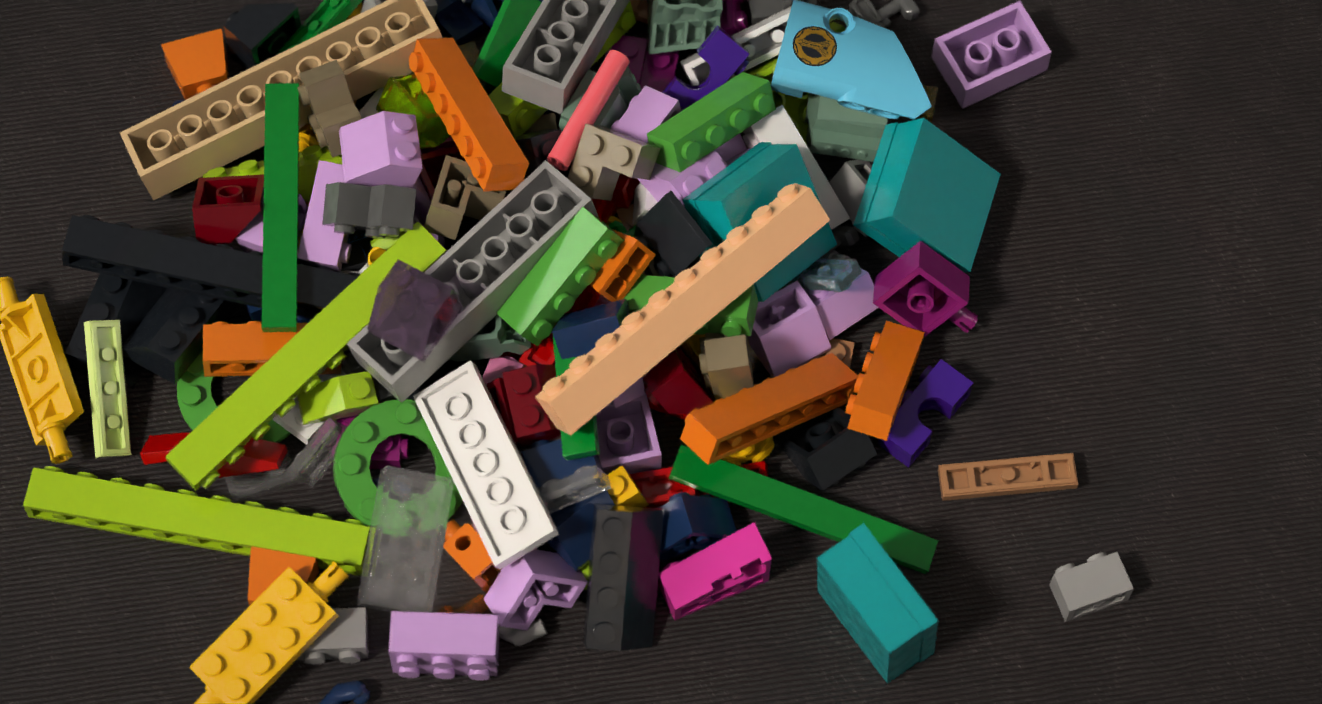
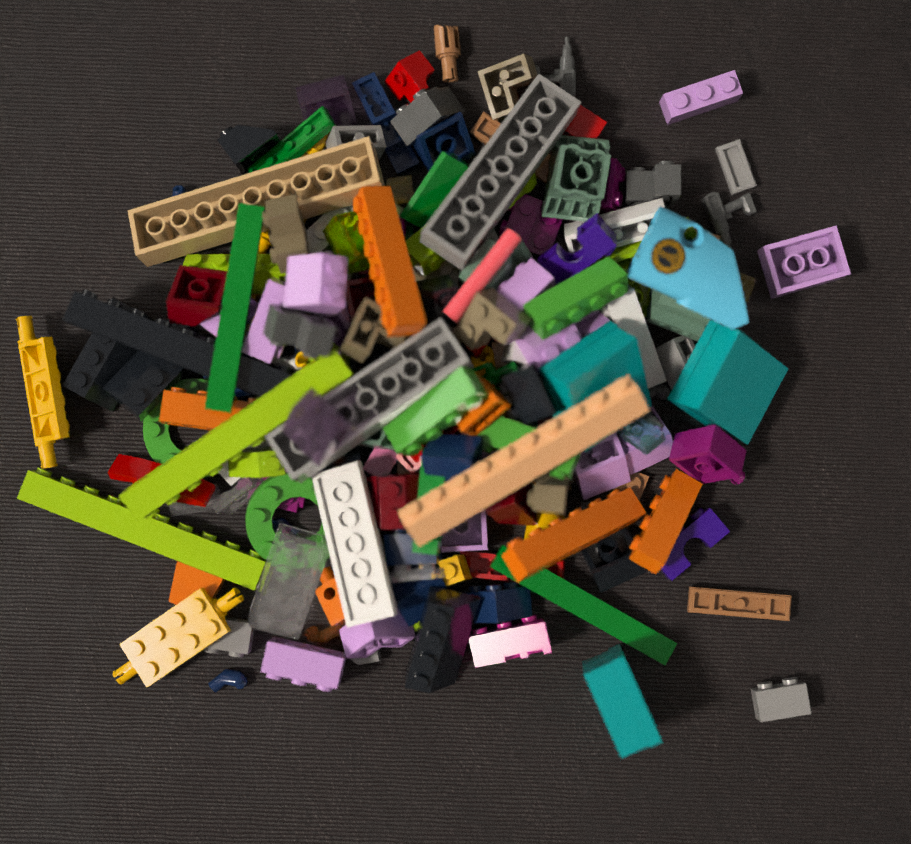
camera: 10 degrees right, 20 degrees up
yellowish green tile [84,320,131,458] -> none
orange torso [161,29,229,100] -> none

